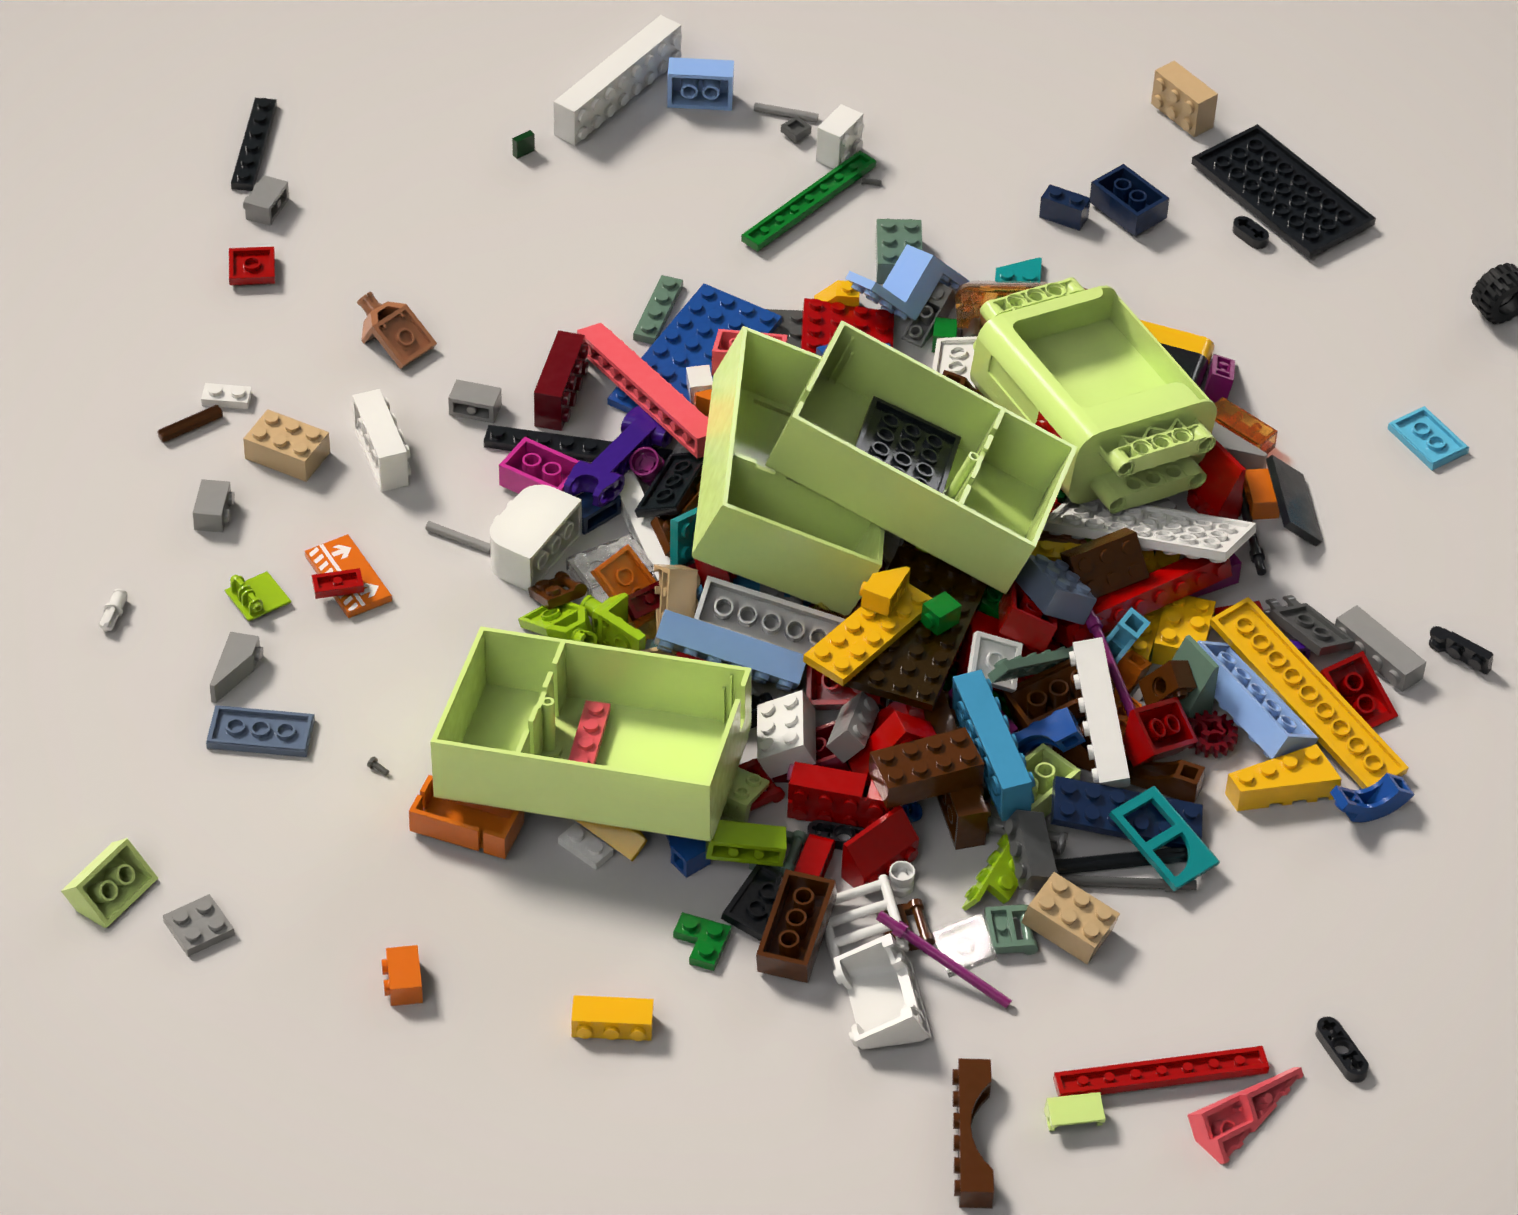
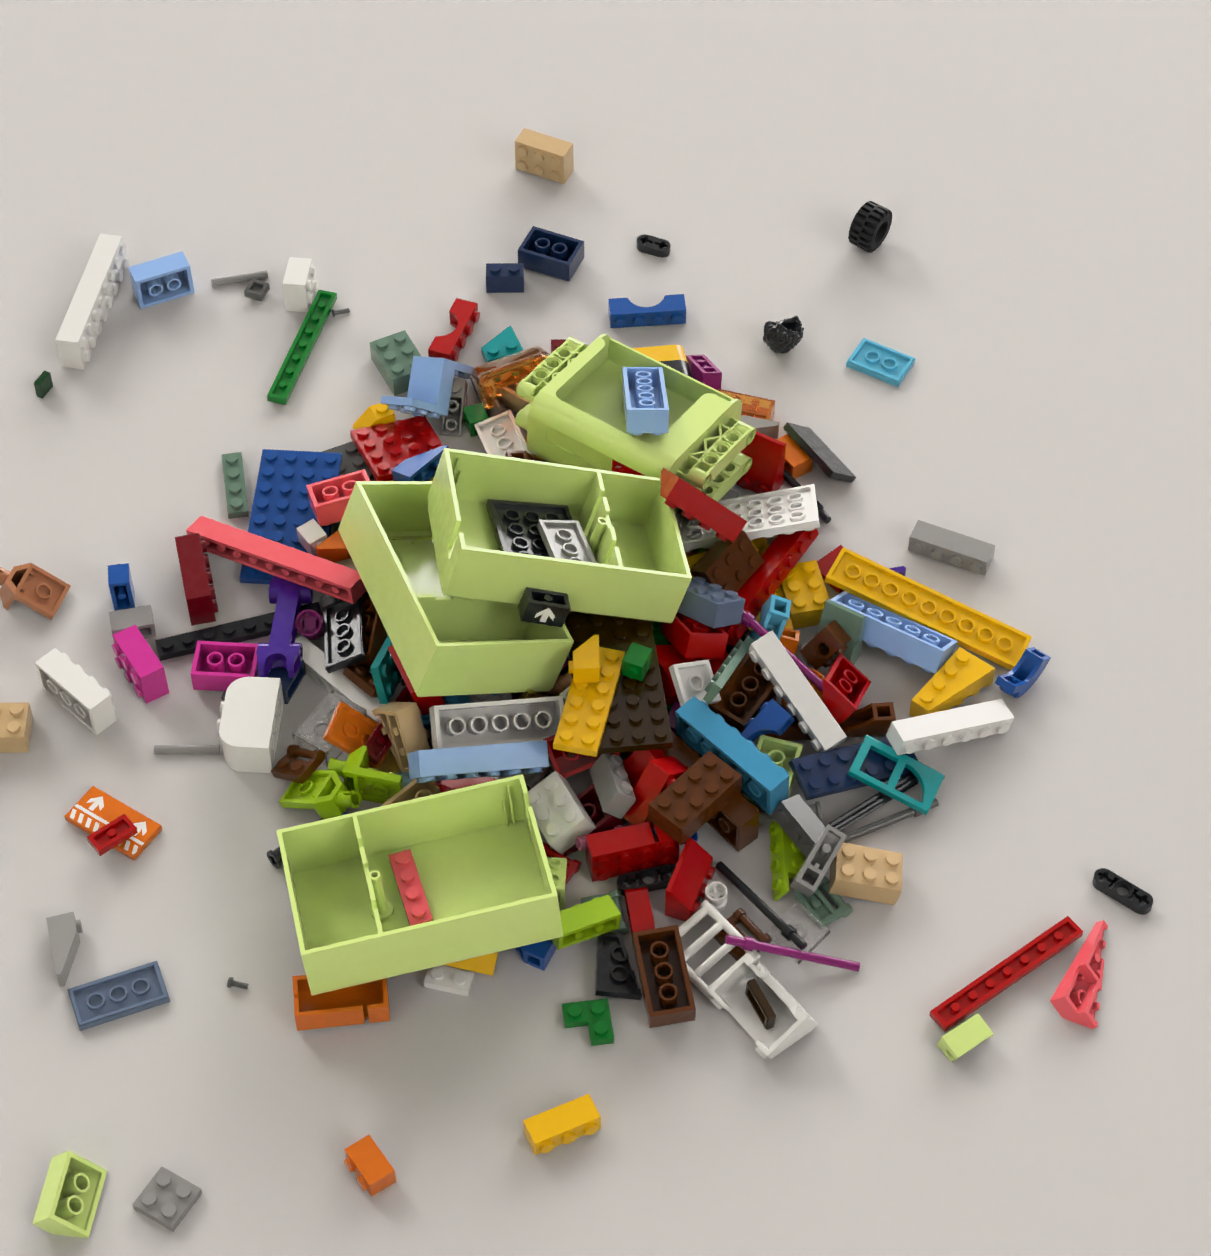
camera: 25 degrees left, 5 degrees up
lime hinge [224,571,291,622] -> none
reddish brown arch [952,1058,994,1209] -> none
dark red gear [1188,710,1238,758] -> none
black plate [1191,124,1376,259] -> none
dark grey tile [1262,595,1355,656] -> none
red slope [1320,651,1398,729] -> none
black hinge [1429,626,1493,675] -> none
none -> blue brick [108,563,135,611]
none -> dark pink brick [112,625,169,704]
none -> red arch [428,298,480,362]
none -> black brick [518,587,571,627]
none -> light grey plate [537,519,597,563]
none -> blue arch [608,294,686,328]
none -> light blue brick [622,367,669,435]
none -> red slope [660,467,747,543]
none -> black bar [716,861,807,950]
none -> dark brown tile [745,978,776,1030]
none -> black hair [763,315,804,353]
none -> light grey slope [790,824,847,898]
none -> white brick [886,699,1014,755]

